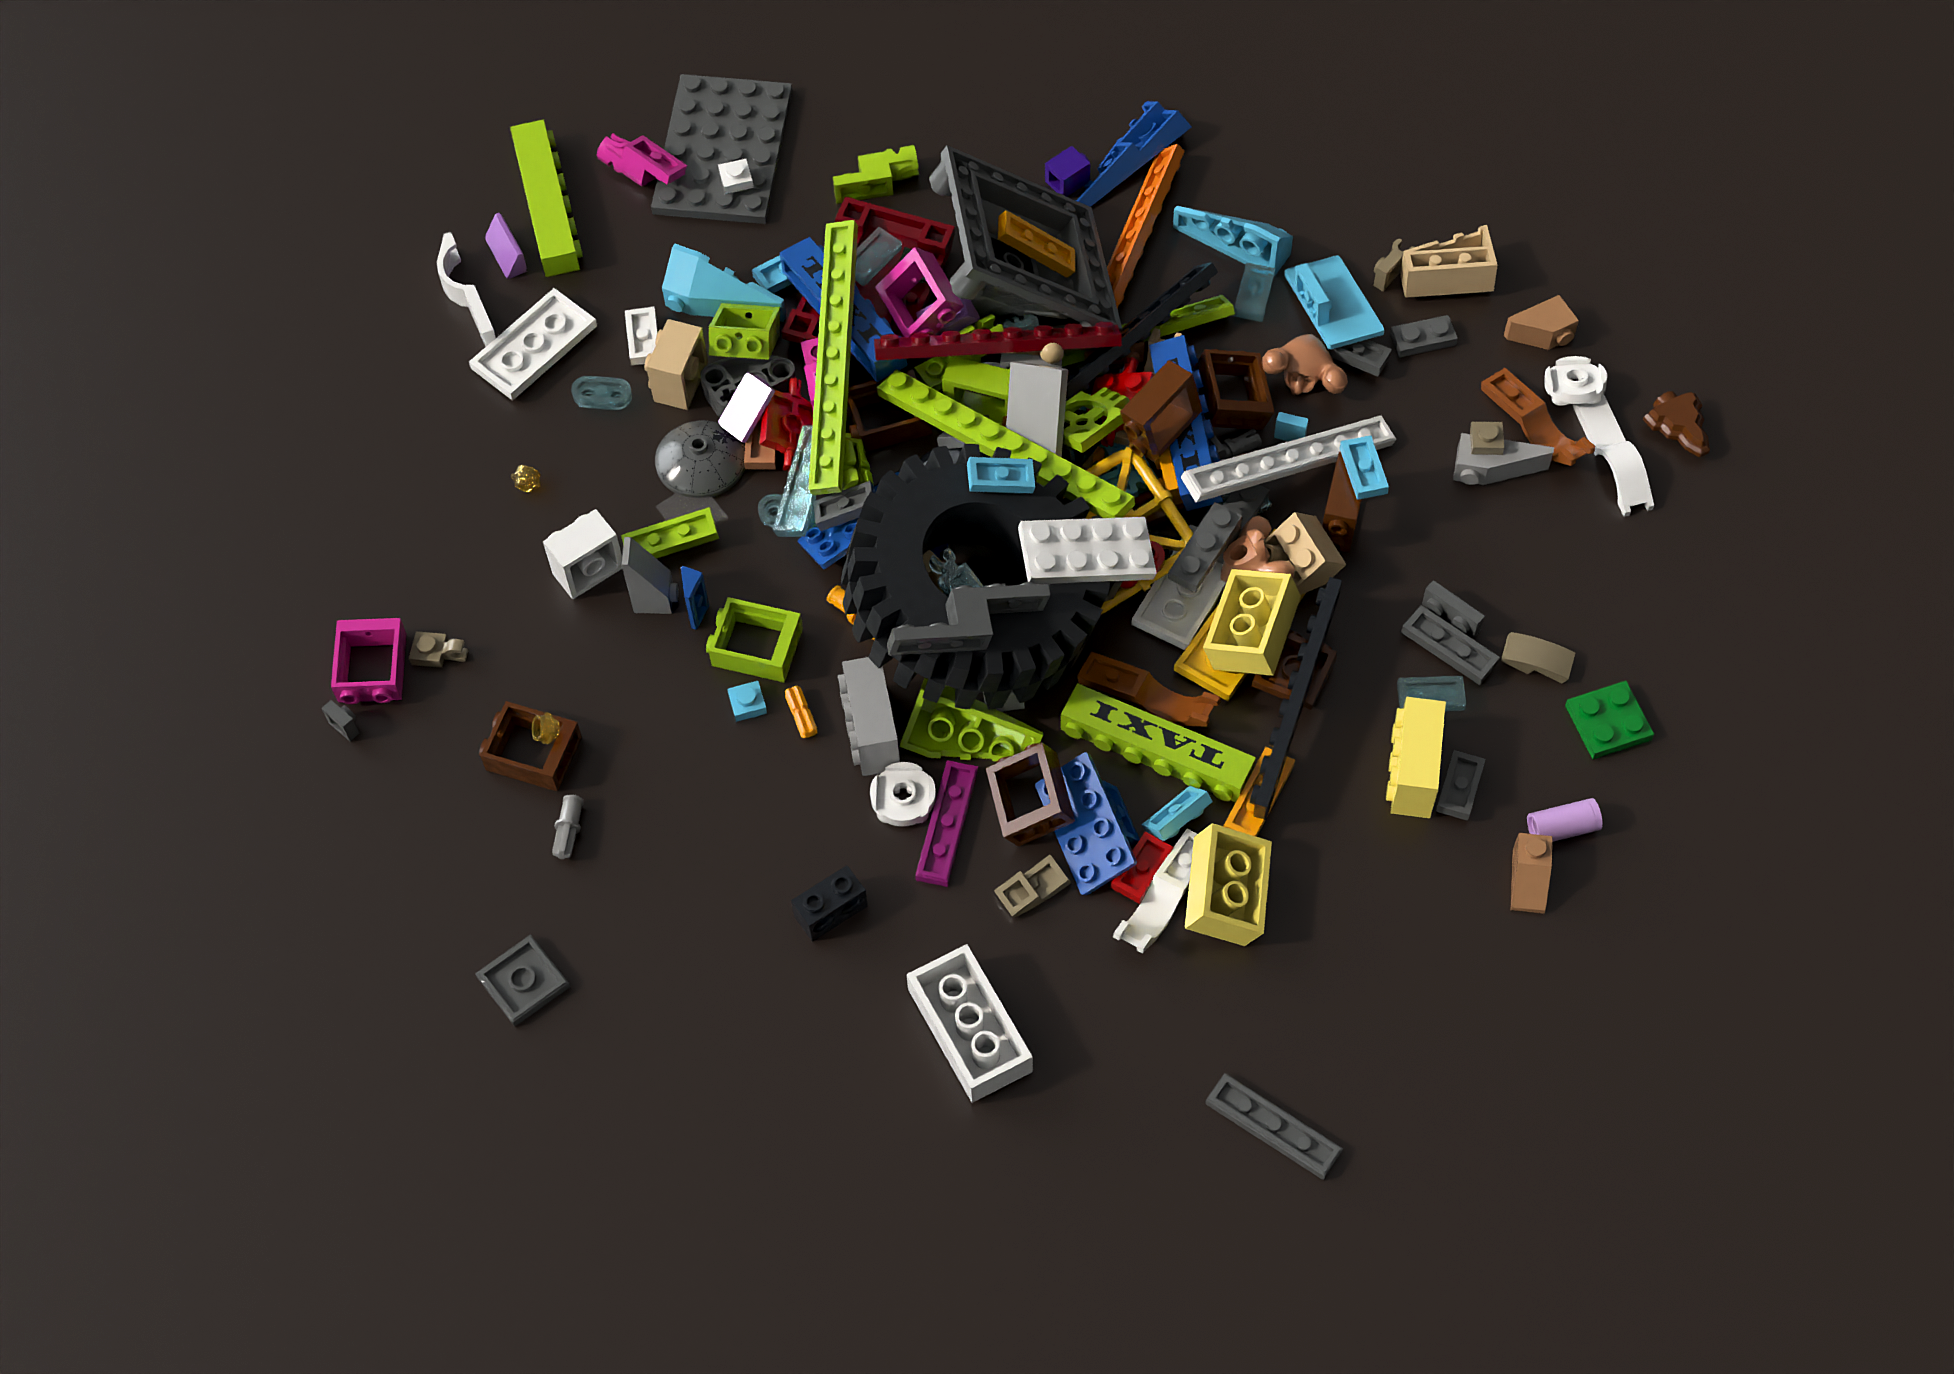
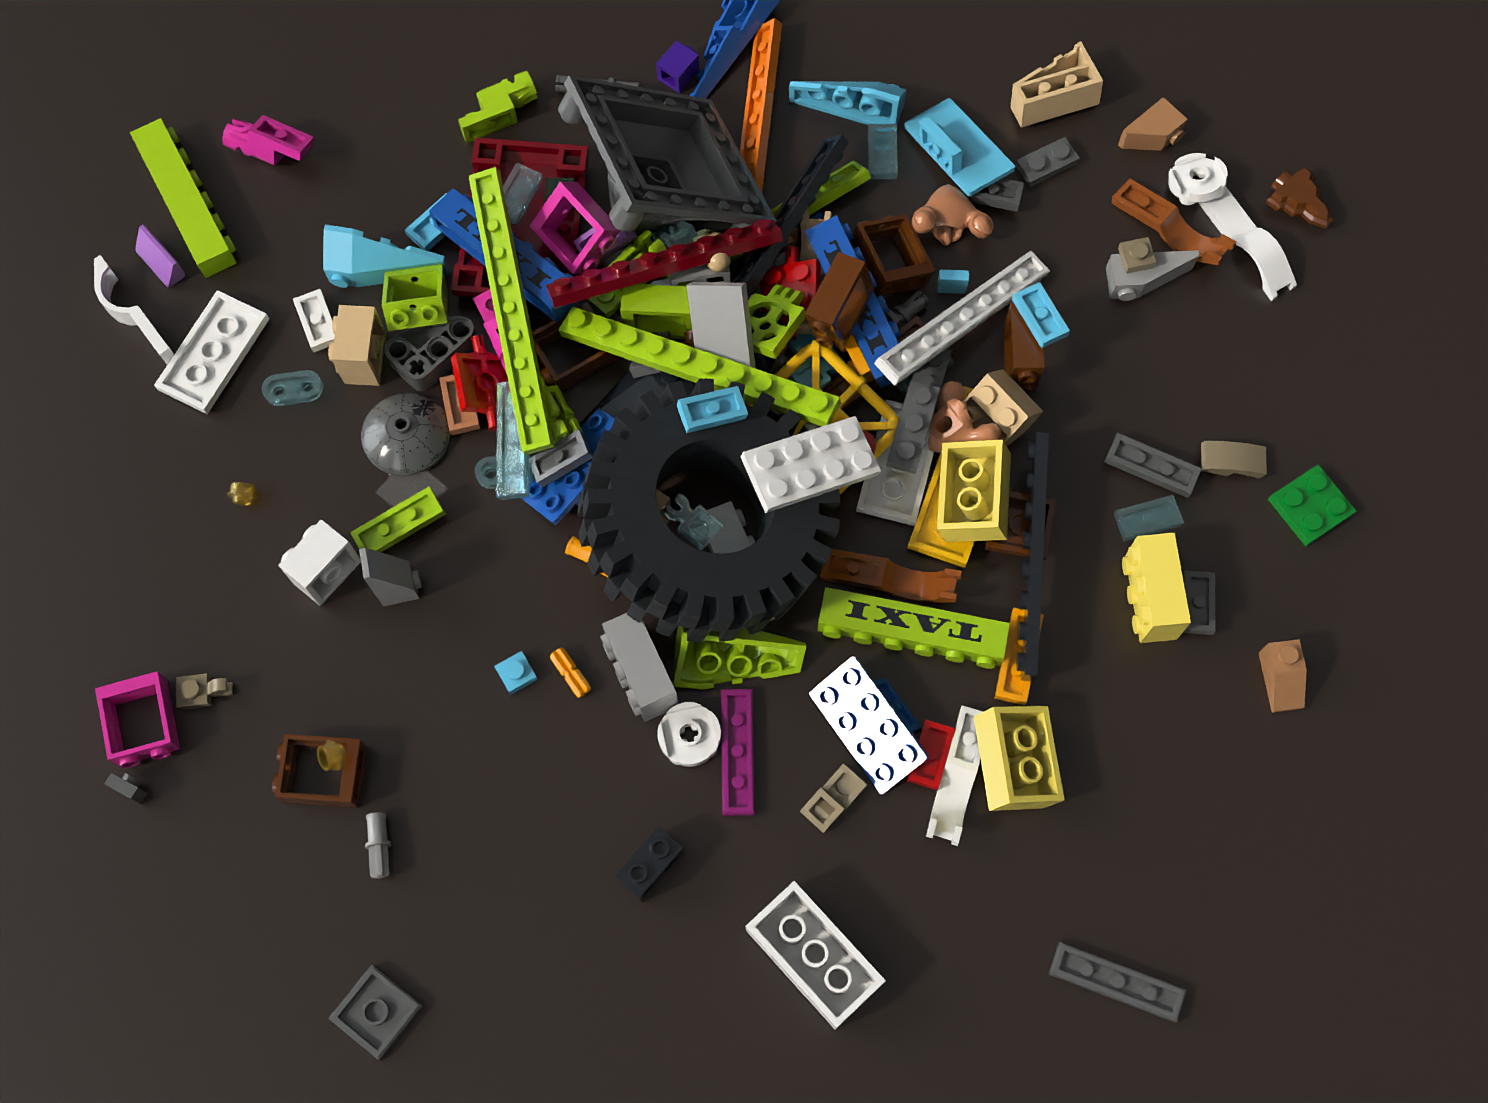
camera: 15 degrees left, 10 degrees up
dark grey plate [651,74,792,224] -> none
blue slope [681,566,710,630] -> none
lime window [706,597,803,683] -> none
white plate [718,159,753,194] -> none
slope [718,372,775,443] -> none
dark grey bracket [887,582,1050,656] -> none
reddish brown window [986,742,1075,847] -> none
light orange plate [998,210,1075,278] -> none
medium azure plate [1142,786,1213,841] -> none
dark tan plate [1374,238,1414,291] -> none
dark grey plate [1422,580,1485,639] -> none
lavender pin [1527,798,1602,842] -> none

